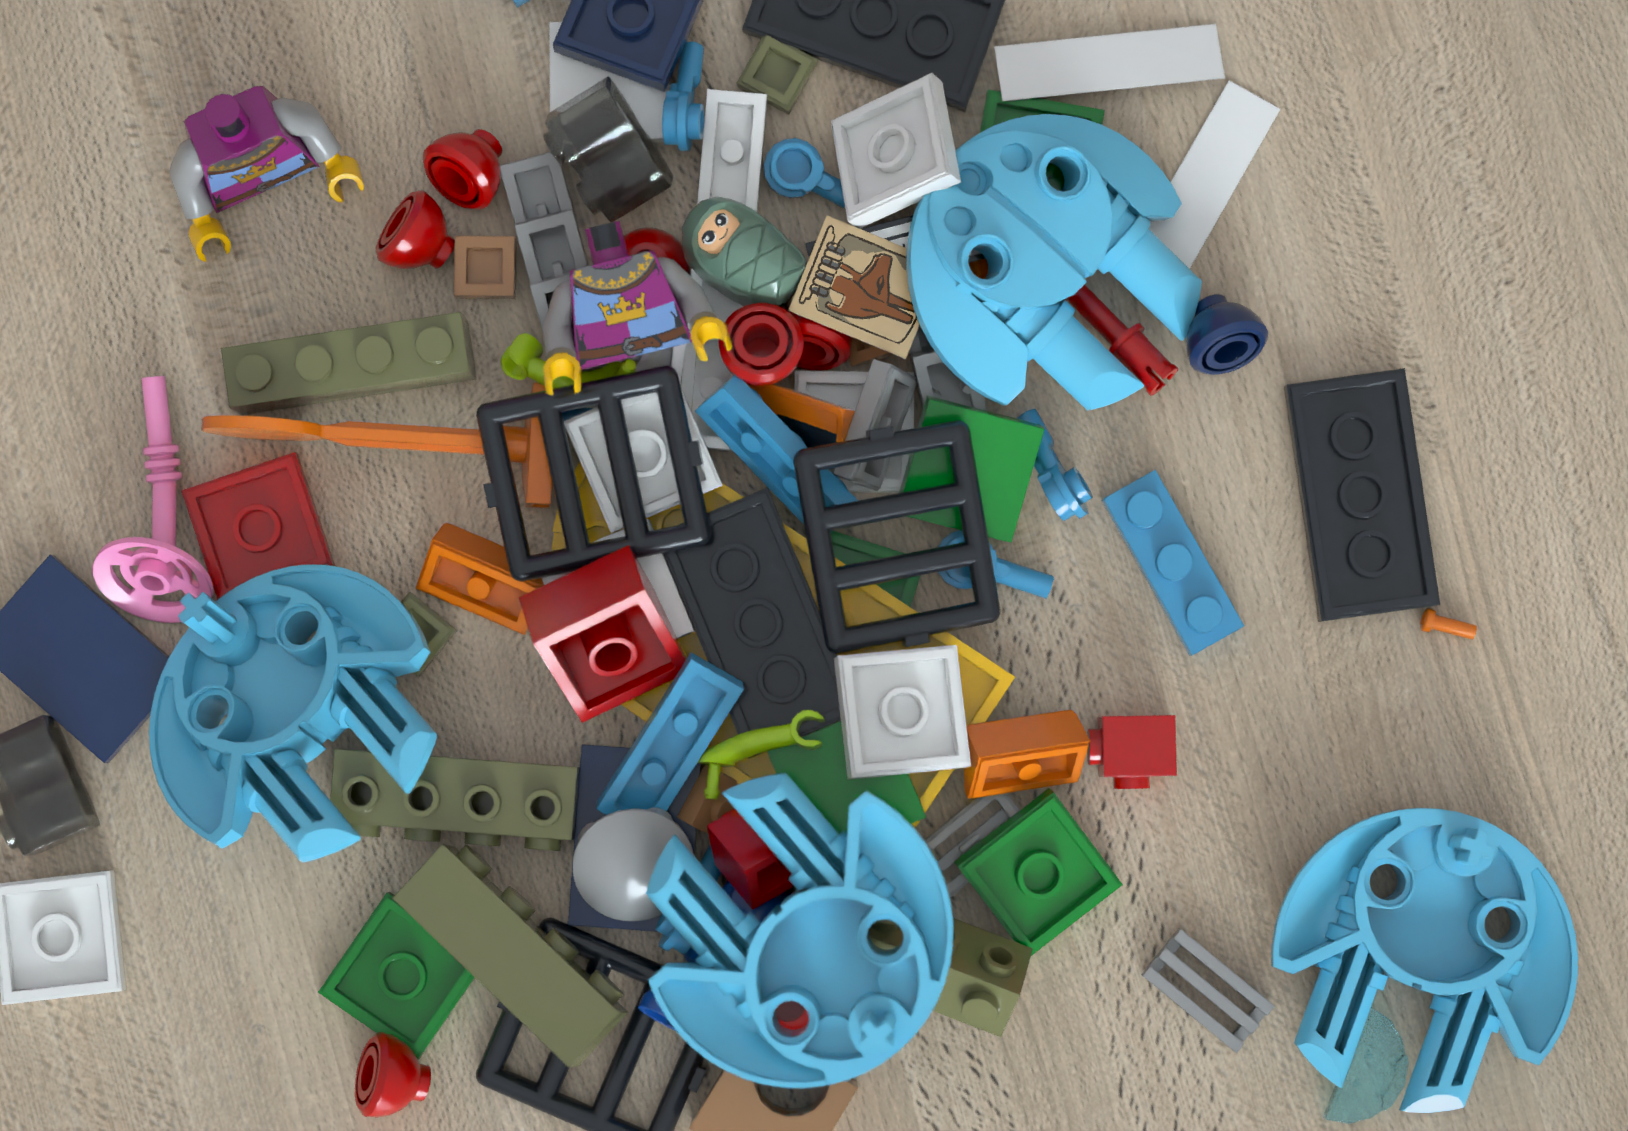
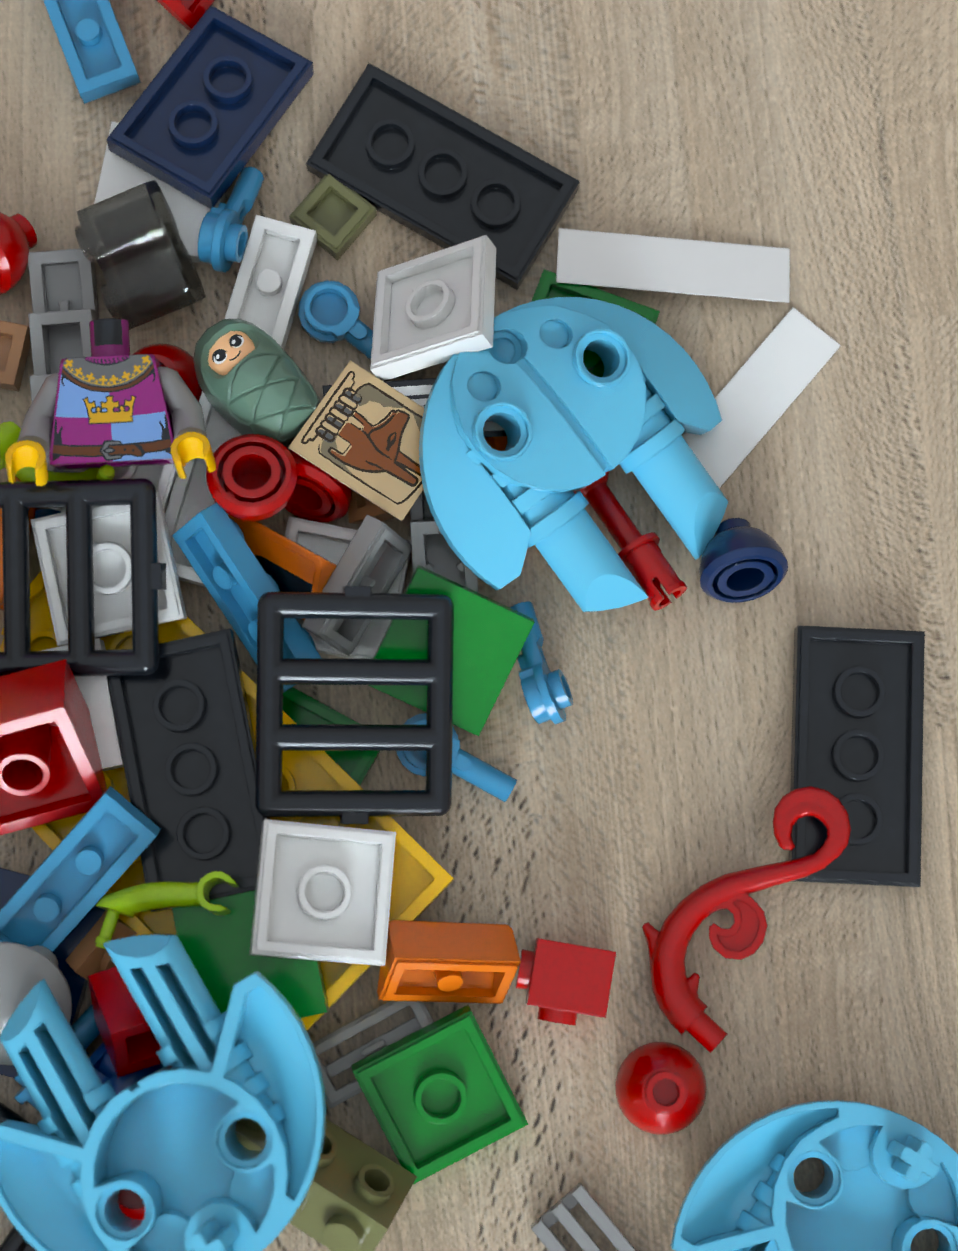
camera: 10 degrees right, 5 degrees down
dark azure plate [1101,470,1244,656] -> none
orange piece [1420,608,1477,640] -> none
none -> red brick [615,1042,706,1135]
none -> red plant [642,786,851,1053]

